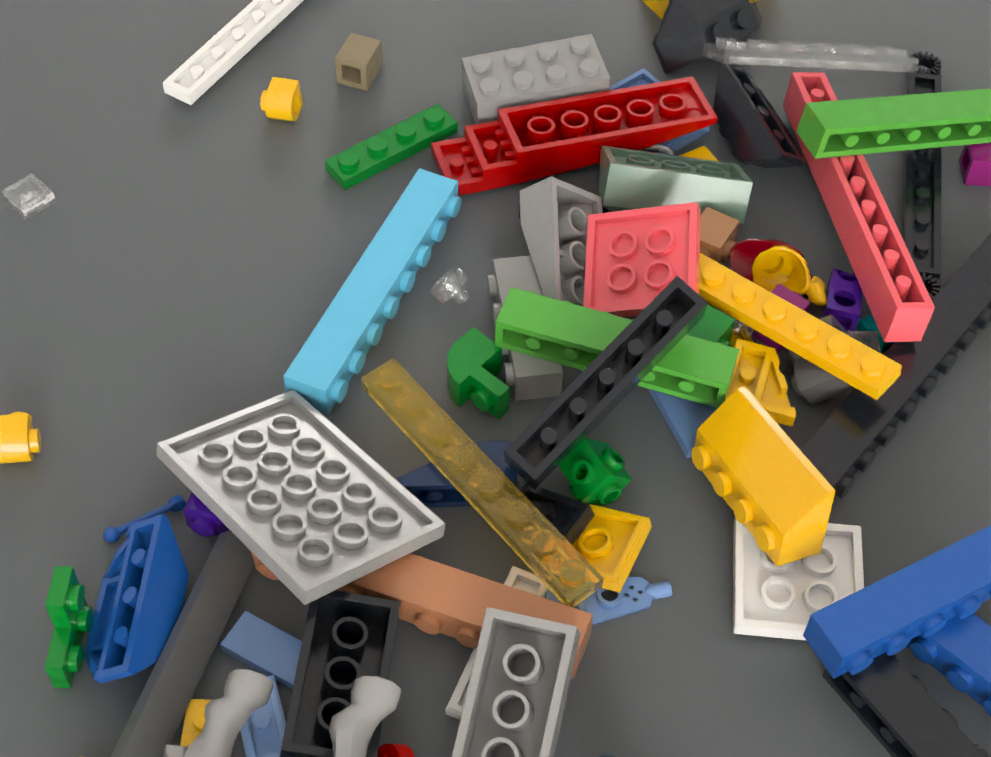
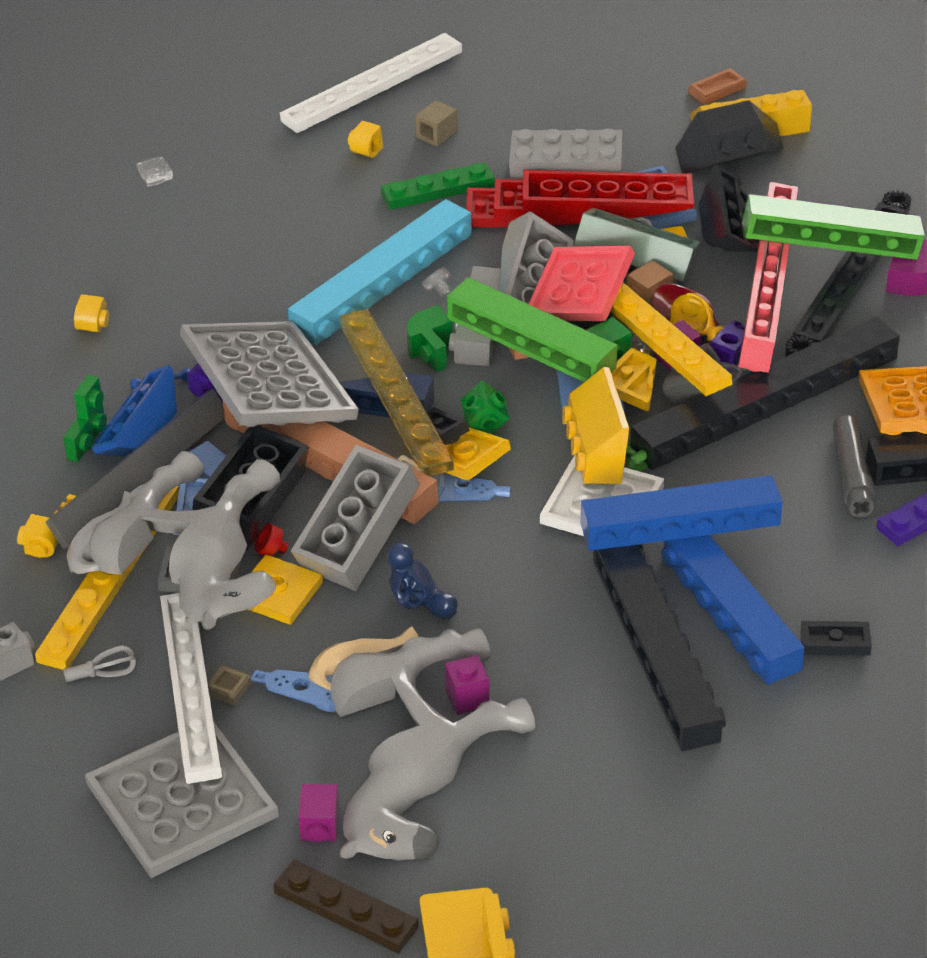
camera: 20 degrees right, 10 degrees down
black brick [504,276,708,490] -> none
clear plate [703,37,919,73] -> none

